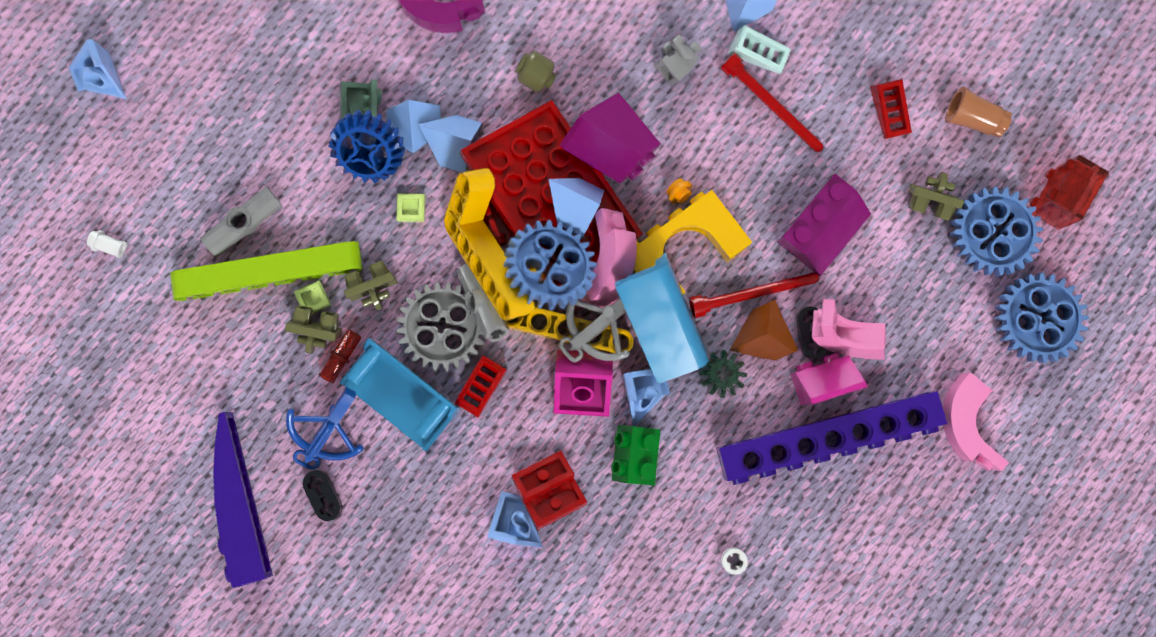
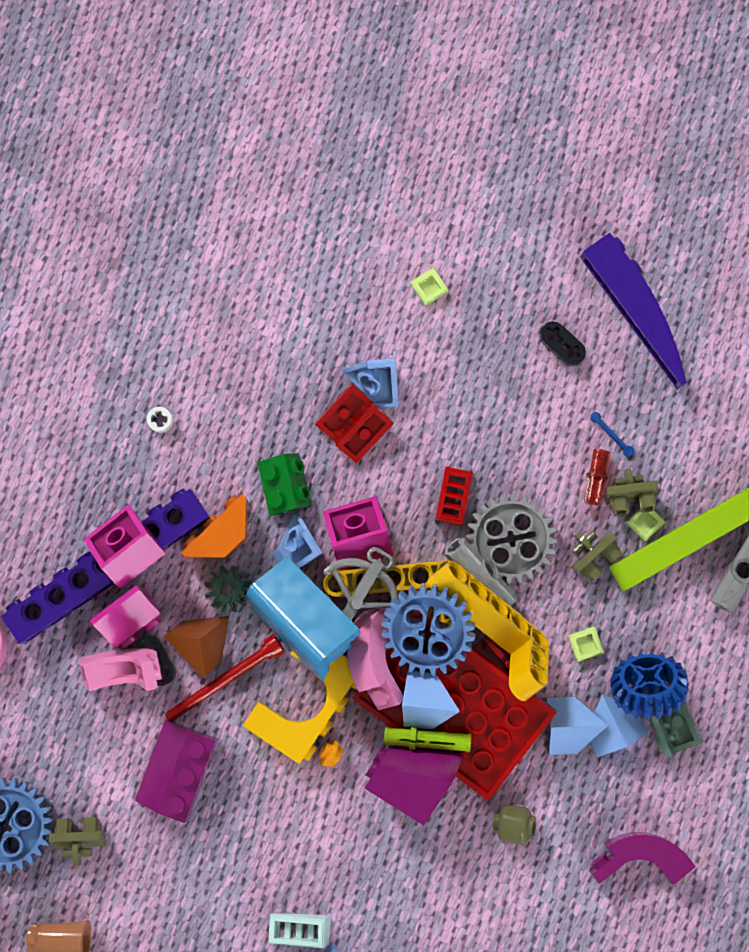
camera: 160 degrees right, 0 degrees up
blue piece [286,387,364,470] -> none
dark azure piece [339,338,460,452] -> none
light grey piece [654,35,701,85] -> none
red piece [721,53,824,152] -> none
red slope [870,79,912,139] -> none
none -> dark pink slope [84,504,166,589]
none -> orange slope [181,494,248,559]
none -> lime pin [384,727,471,752]
none -> yellowish green tile [410,267,448,306]
none -> blue hinge [590,412,634,457]

